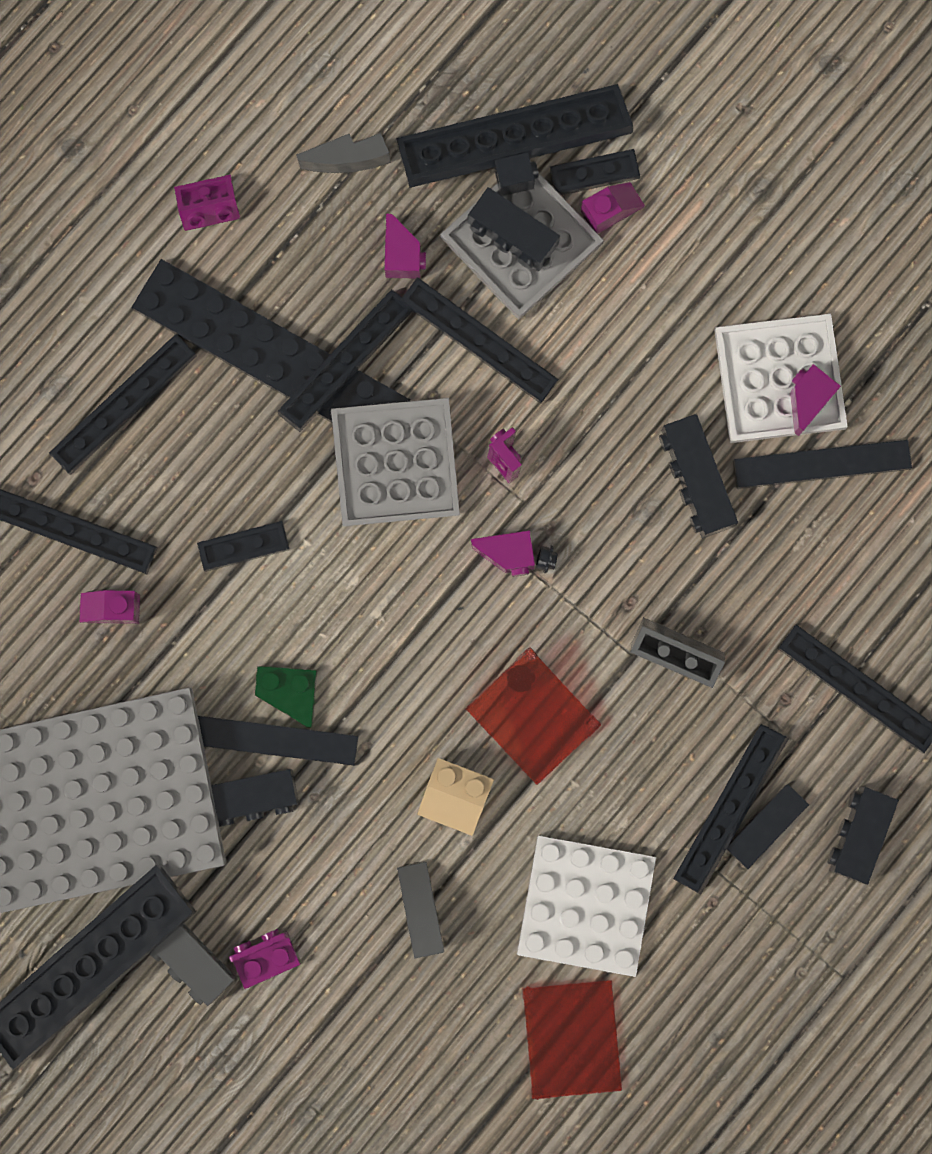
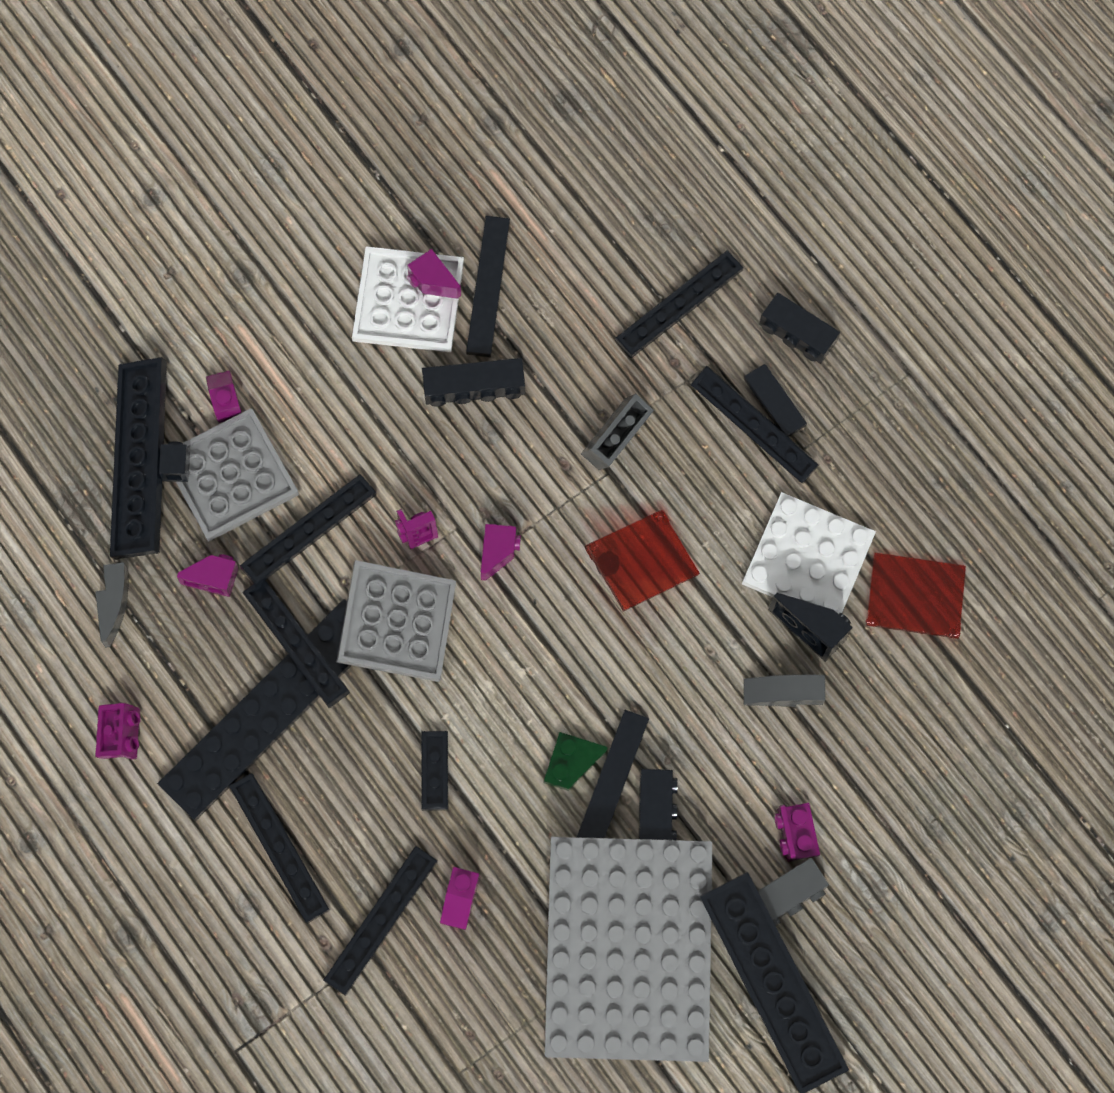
camera: 80 degrees left, 10 degrees down
tan slope [417,758,494,836] -> none
black brick [468,187,560,271] -> none
black plate [535,545,558,574] -> none
black tile [550,149,640,195] -> none
none -> black slope [768,593,853,662]

